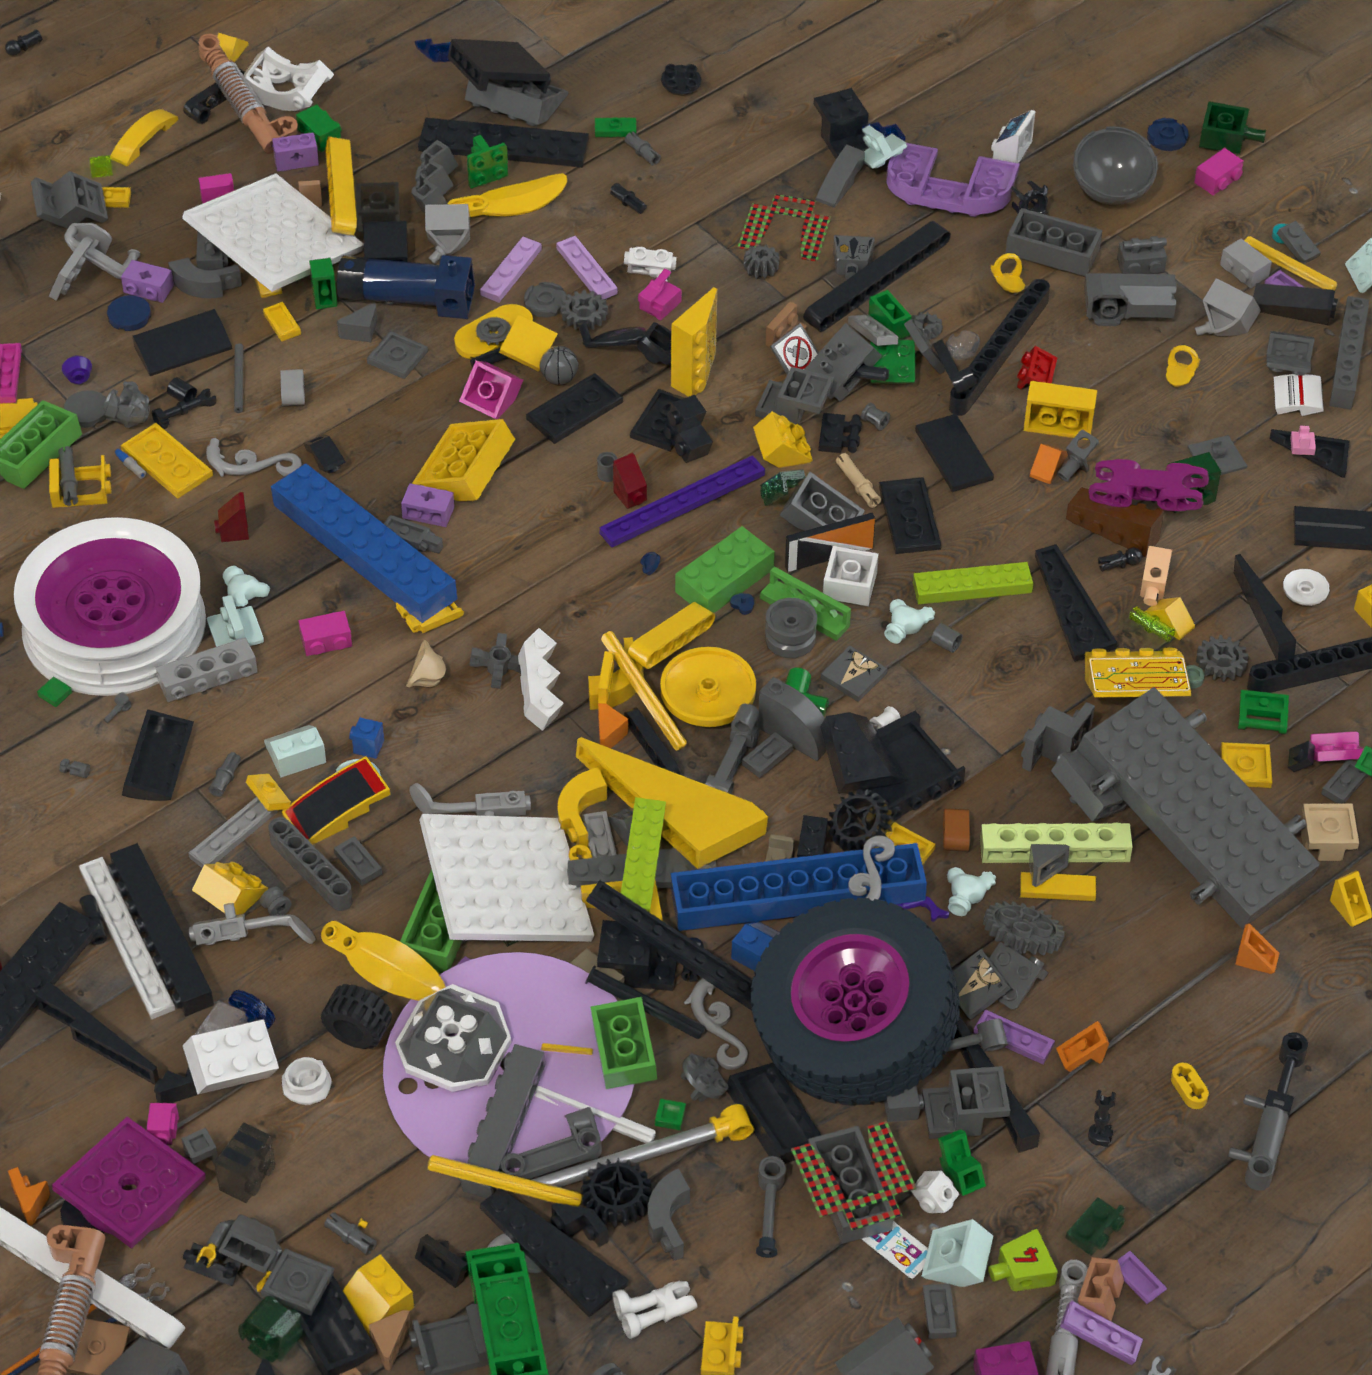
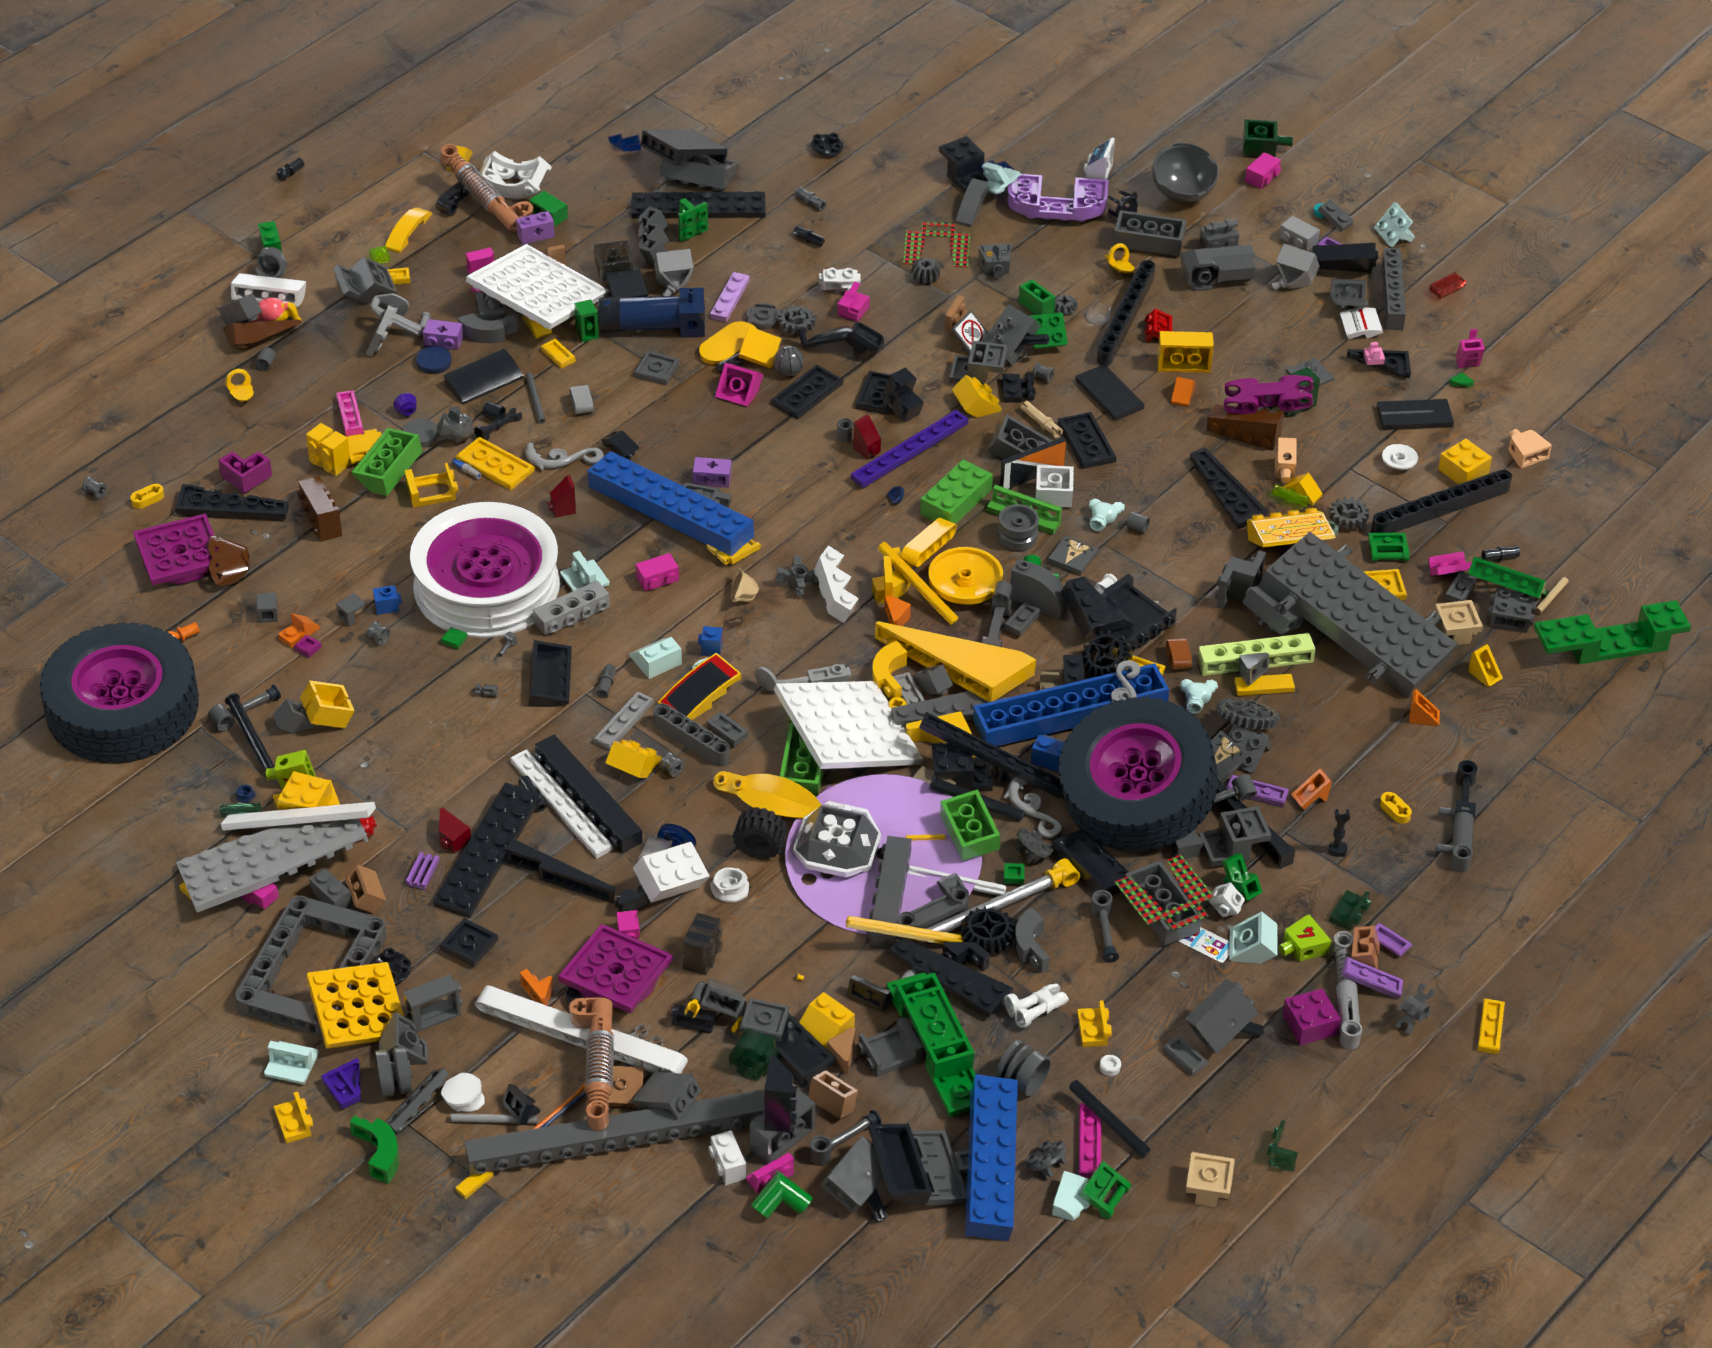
camera: 10 degrees left, 5 degrees down
dark grey pin [58,446,78,506] -> none
dark grey panel [181,1128,219,1165] -> none
light grey piece [189,903,316,945] -> none
light aqua animal [223,566,270,607] -> none
yellow plate [246,773,291,811] -> none
dark grey pin [324,1212,377,1255] -> none
yellow beam [326,137,357,236] -> none
dark grey slope [337,303,377,342] -> none
yellow slope [412,419,515,501] -> none
yellow plant [448,173,567,217] -> none
dark grey gear [476,317,511,346] -> none
lavender plate [557,236,617,299] -> none
green plate [595,117,636,137] -> none
lime piece [621,797,666,912] -> none
black beam [624,707,680,775] -> none
yellow slope [671,287,717,397] -> none
dark blue piece [730,593,754,615] -> none
clear green bracket [760,469,806,506] -> none
black beam [803,221,951,332] -> none
light grey tile [848,314,898,346] -> none
dark grey tile [904,319,945,374] -> none
lime piece [913,562,1033,604] -> none
dark grey plate [922,1284,956,1339] -> none
black beam [932,339,978,394] -> none
dark grey bracket [1057,430,1099,482] -> none
black pin [1098,547,1142,572] -> none
dark blue tile [1147,118,1189,151] -> none
yellow piece [1166,345,1200,387] -> none
black slope [1234,554,1296,662] -> none
yellow axle [1244,236,1337,290] -> none
black plate [1288,741,1315,772] -> none

